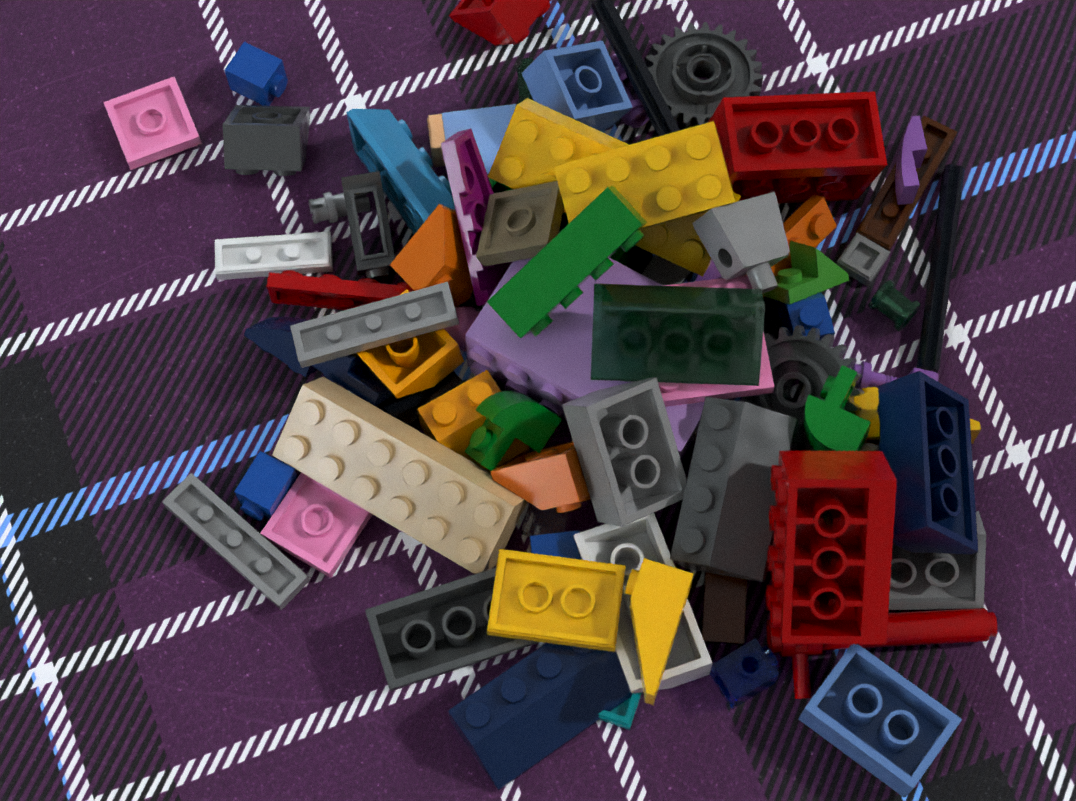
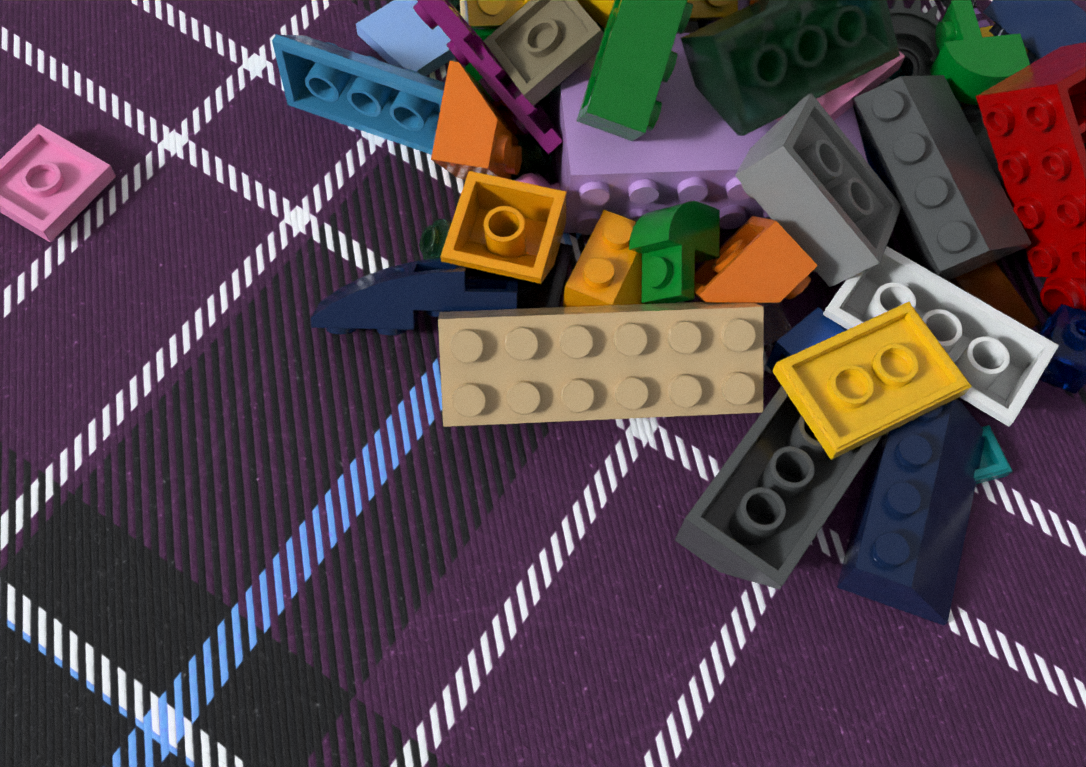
camera: 40 degrees left, 5 degrees down
light grey plate [162,473,310,610] -> none
white tile [215,231,333,280] -> none
dark grey slope [223,105,310,176] -> none
blue brick [224,42,288,106] -> none
blue brick [234,451,298,521] -> none
bright pink plate [260,473,373,578] -> none
red plate [266,270,414,310] -> none
light grey plate [290,282,459,368] -> none
light grey pin [308,192,371,224] -> none
dark grey window [341,171,395,279] -> none
light nougat tile [427,114,445,167] -> none
yellow slope [625,558,693,705] -> none

